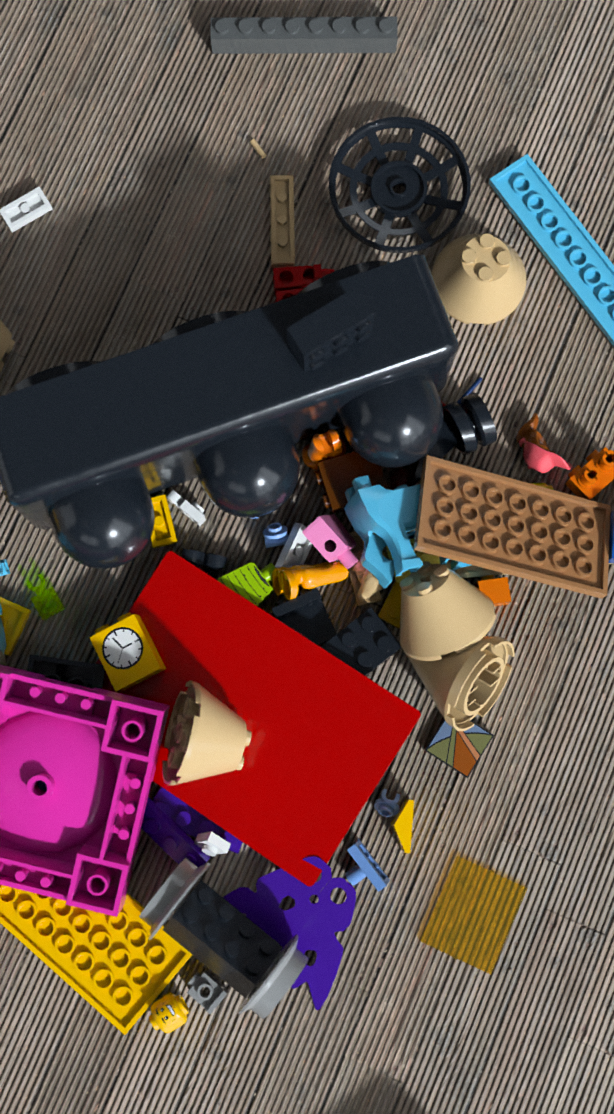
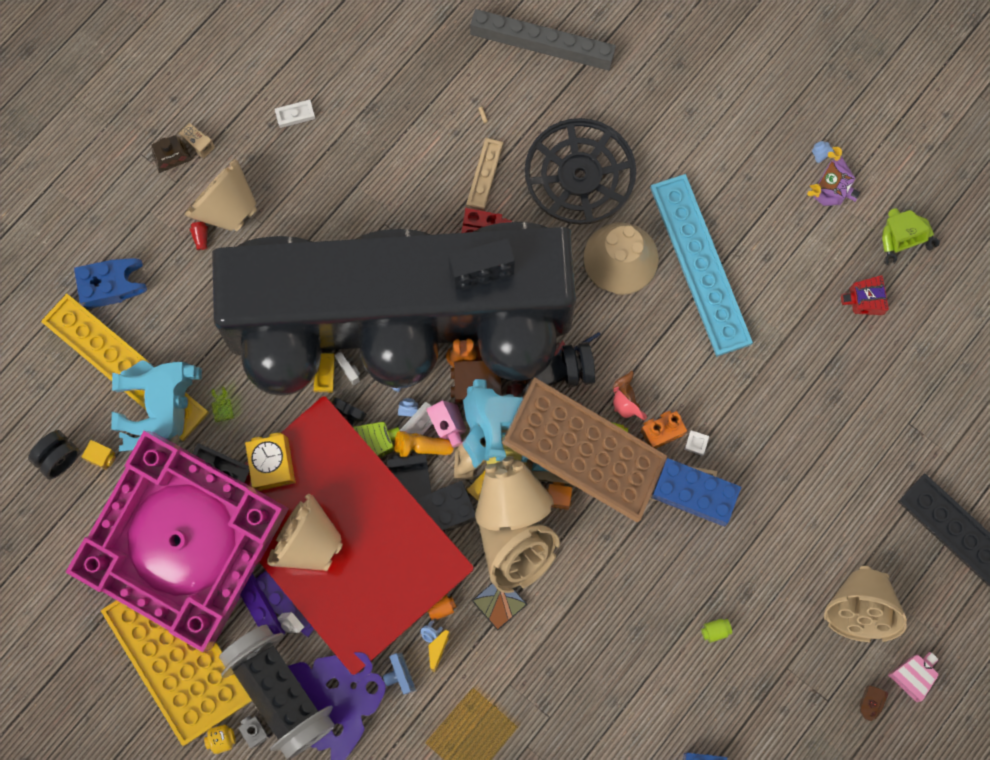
camera: 15 degrees right, 5 degrees down
none -> orange brick [428,595,456,620]

